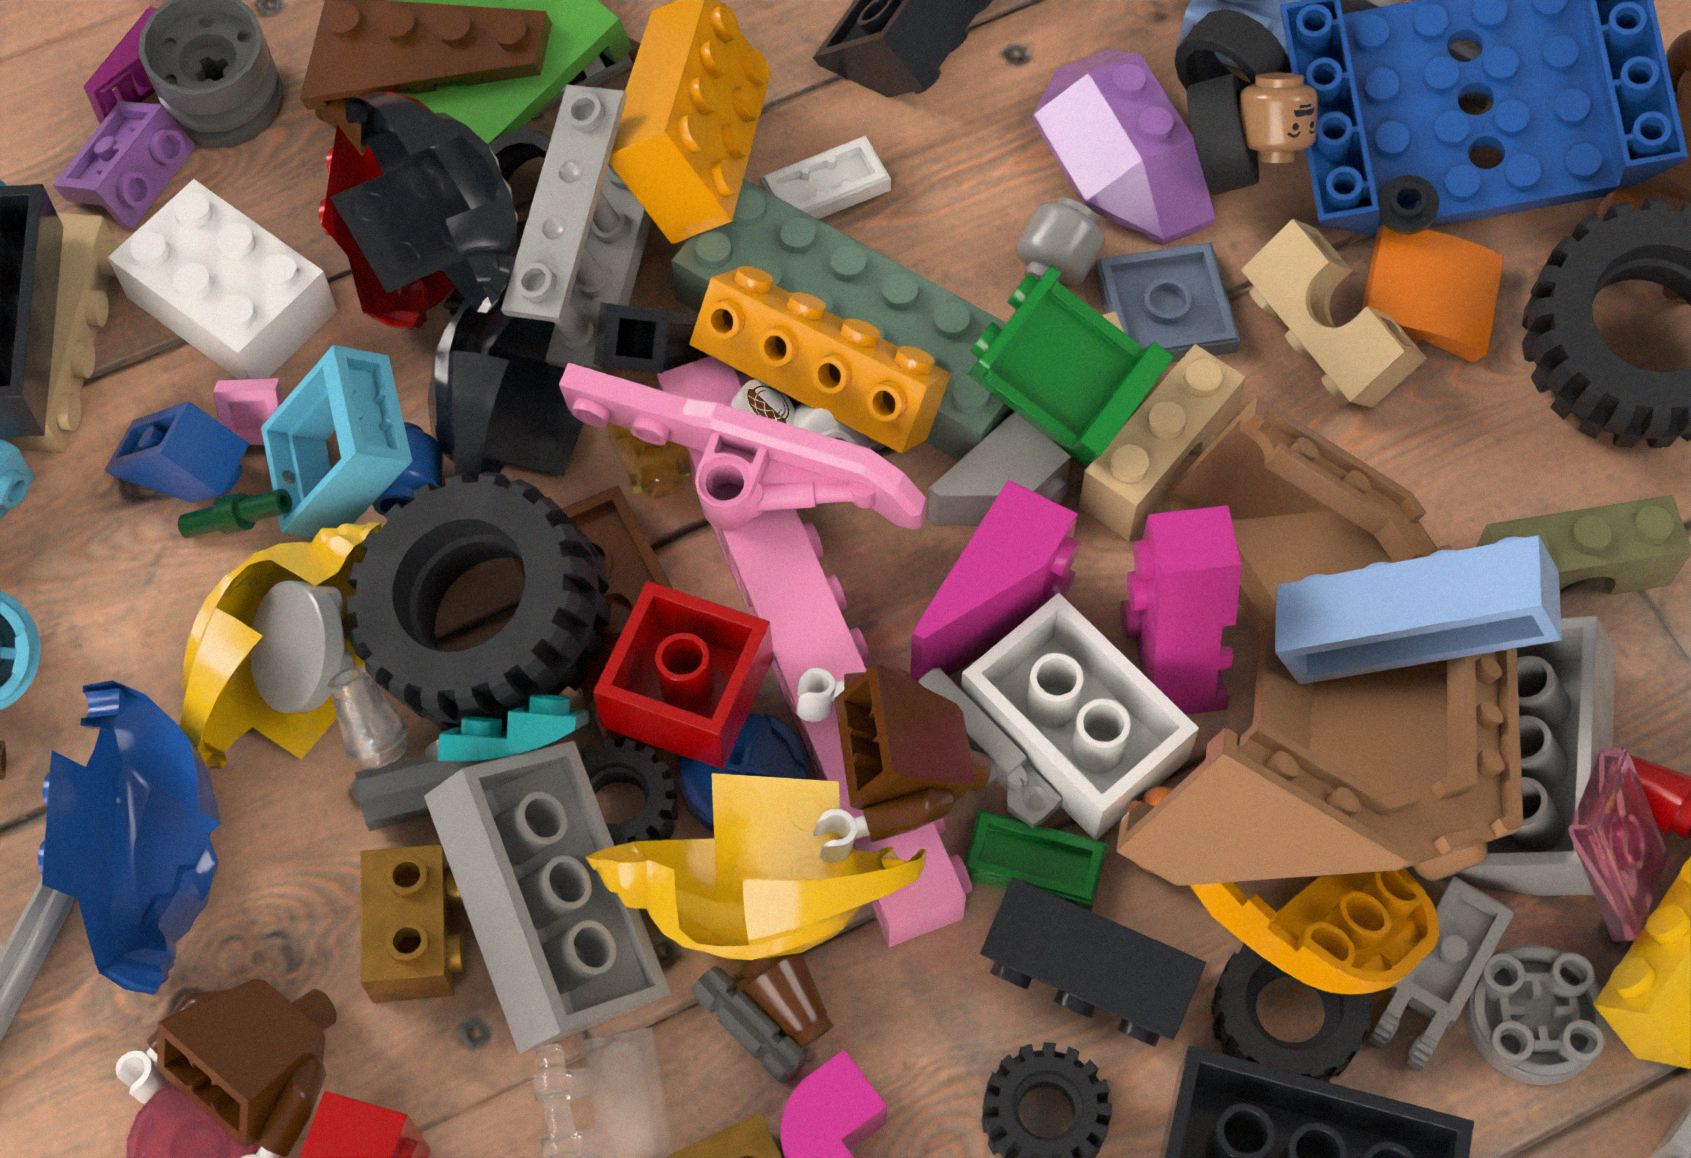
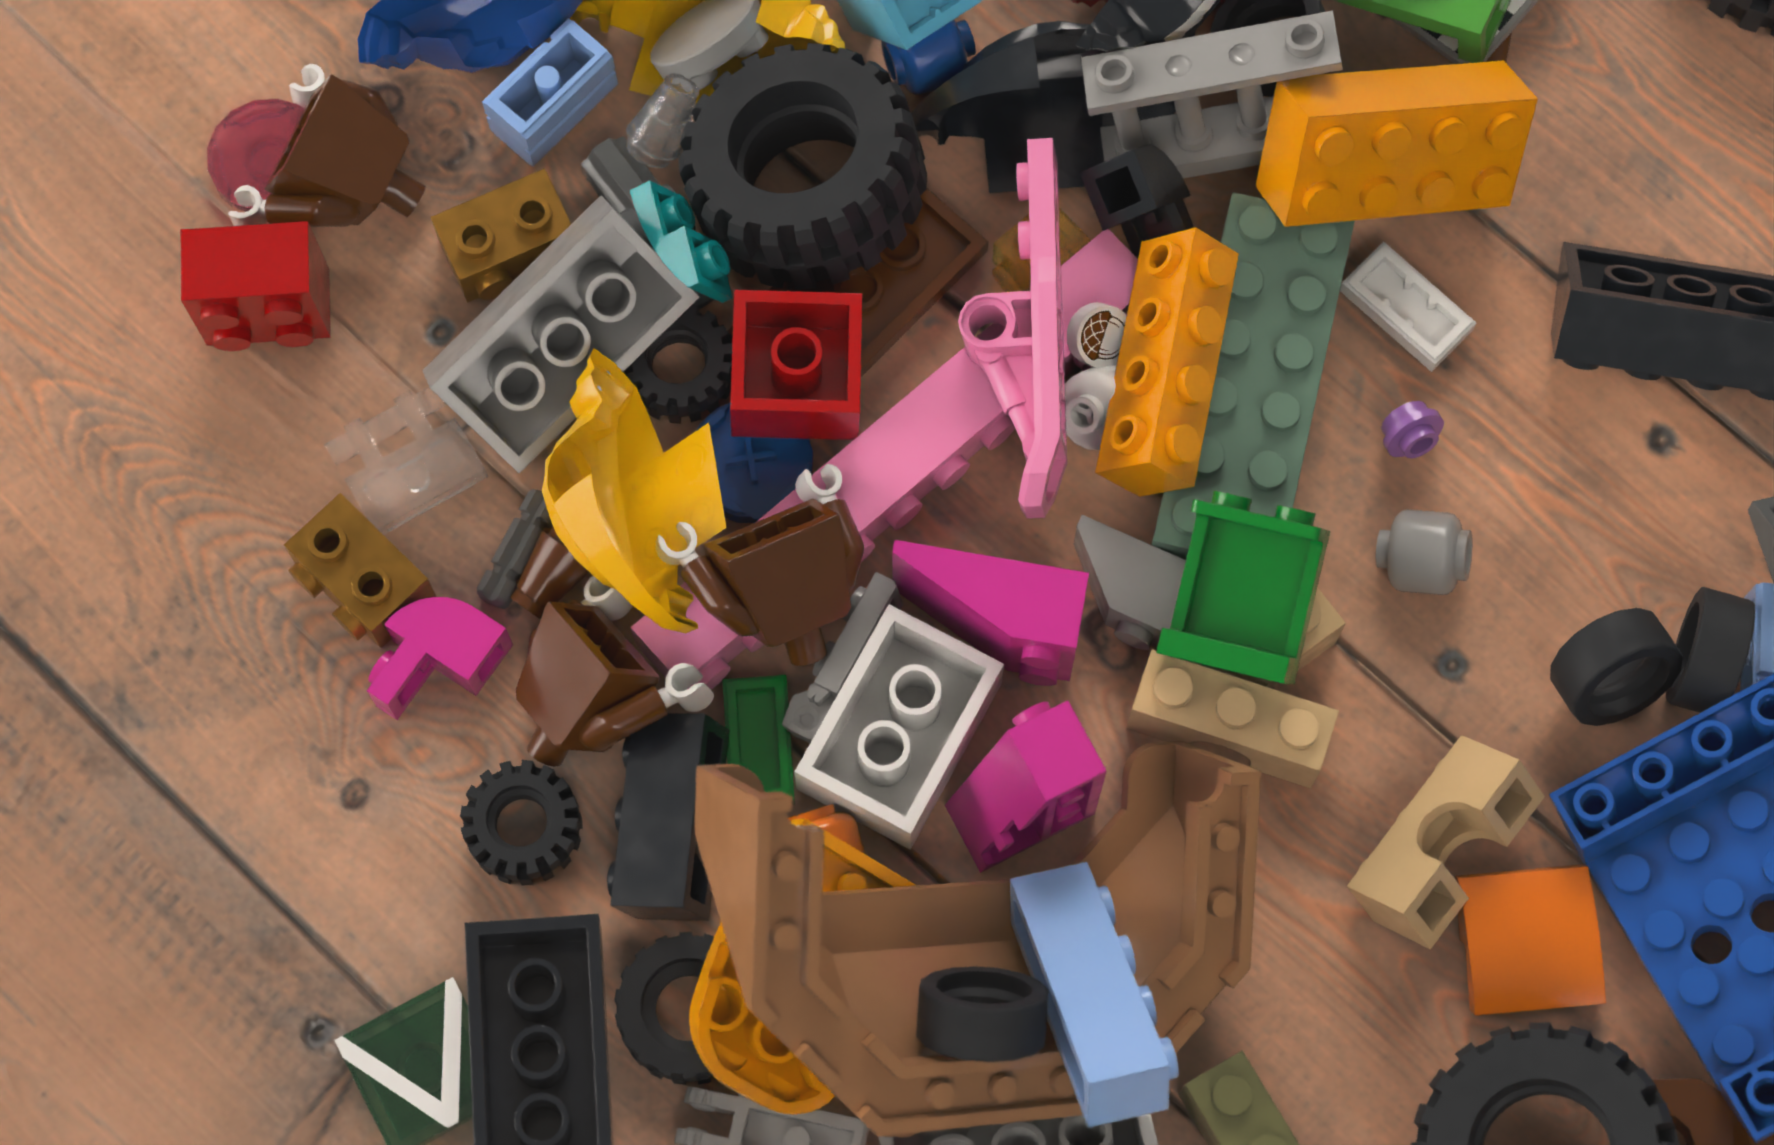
camera: 70 degrees right, 10 degrees up
medium lavender wedge [1033,49,1215,245] -> none
sand blue tile [1094,242,1240,363] -> none
medium nougat head [1239,73,1319,163] -> none
black plate [1378,175,1439,234] -> none
none -> light blue brick [482,18,618,166]
none -> reddish brown torso [516,576,714,767]
none -> black tyre [916,966,1049,1062]
none -> medium lavender plate [1381,401,1444,458]

